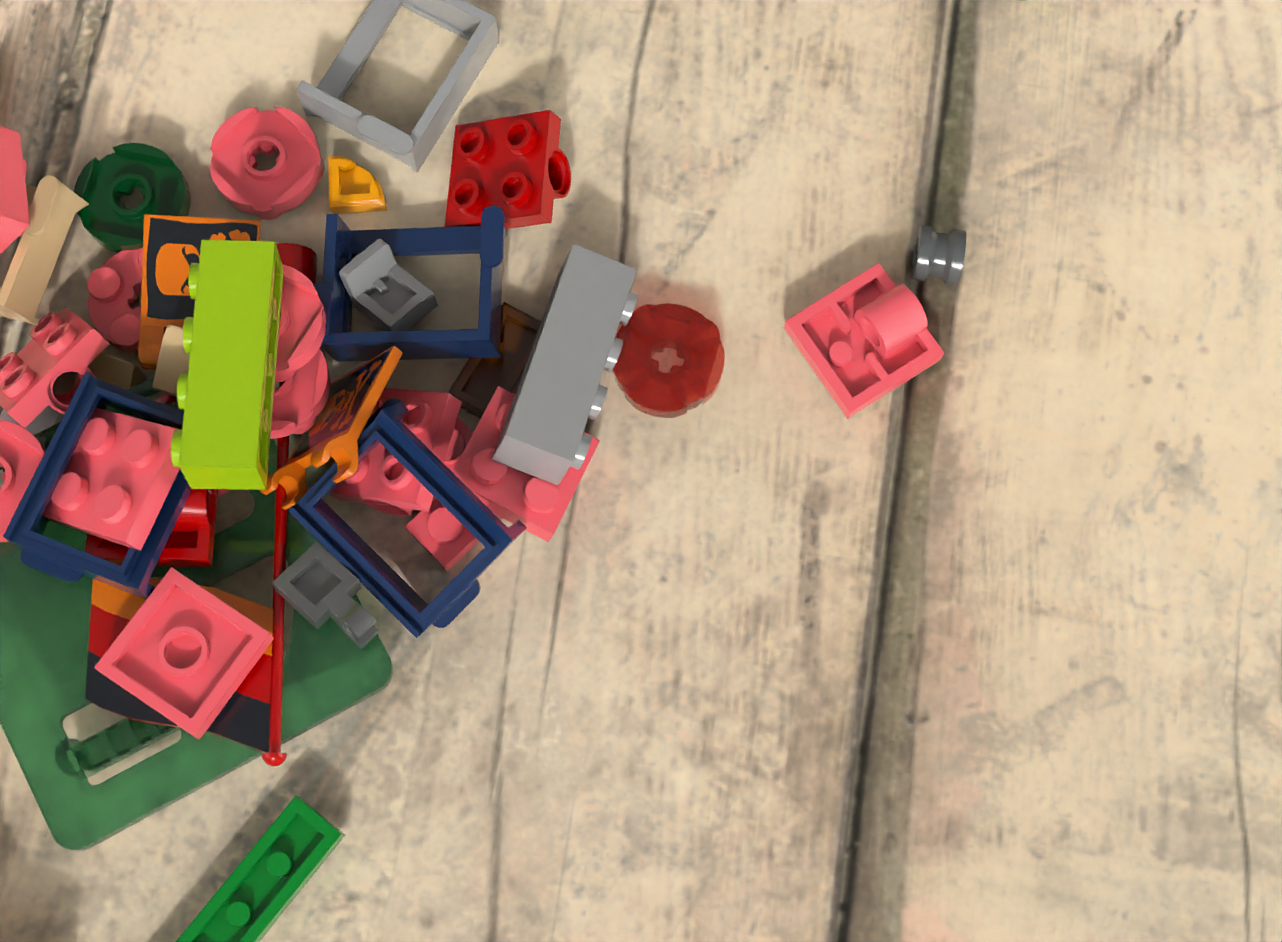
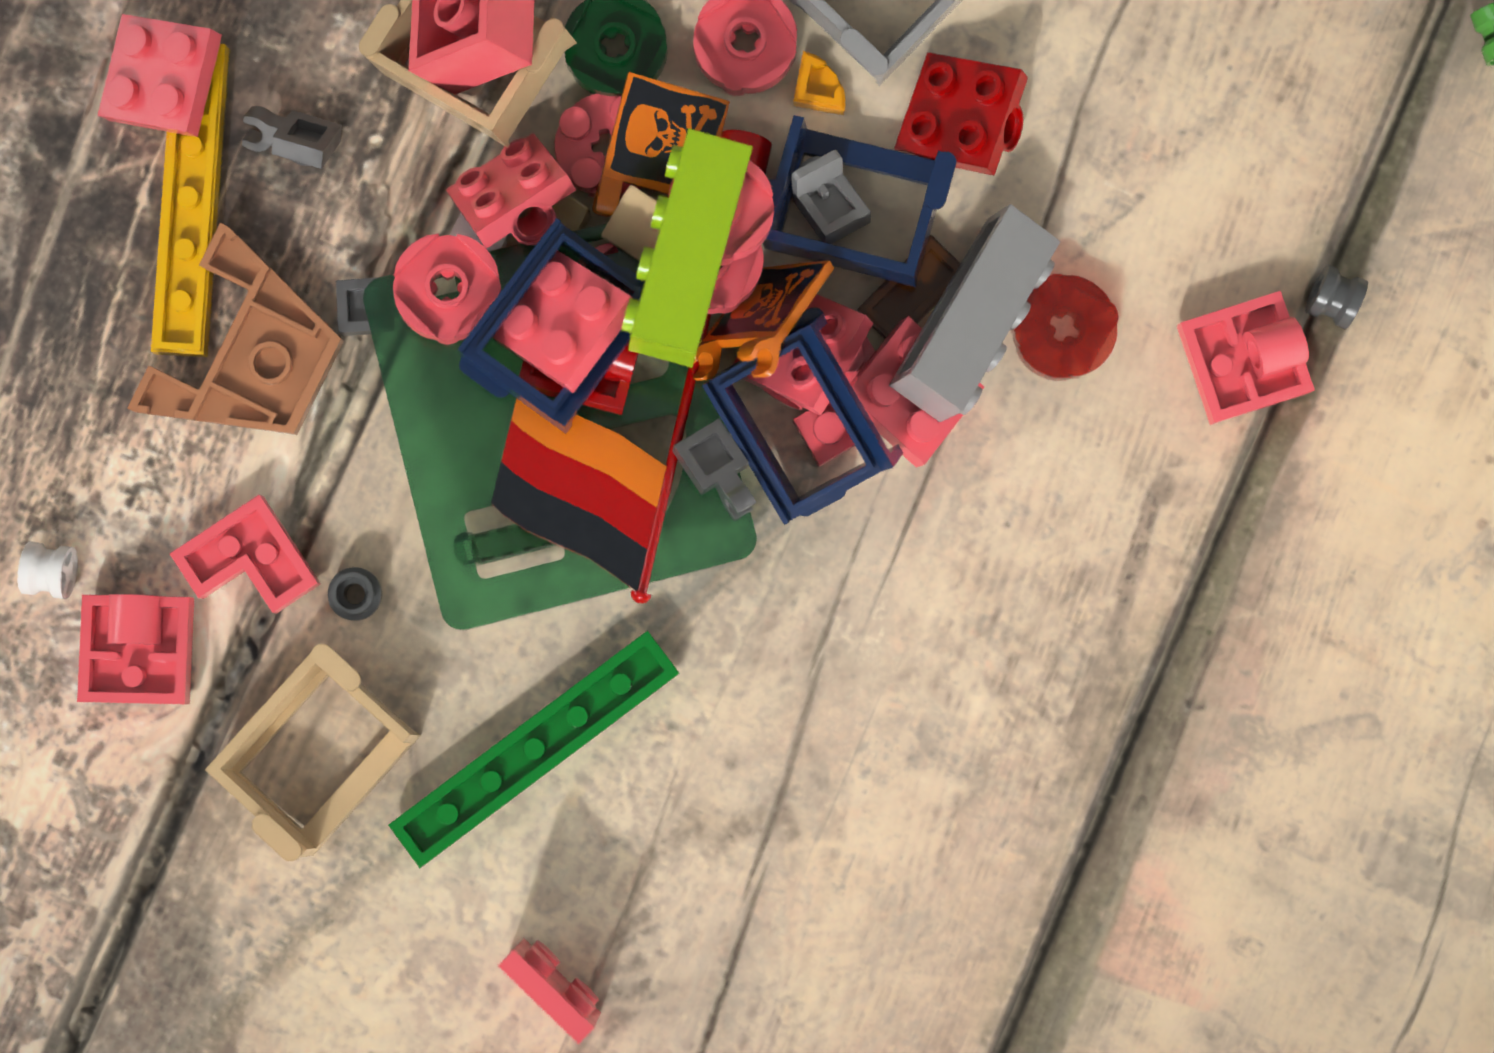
camera: 10 degrees right, 10 degrees up
coral plate [94,567,274,740] -> none

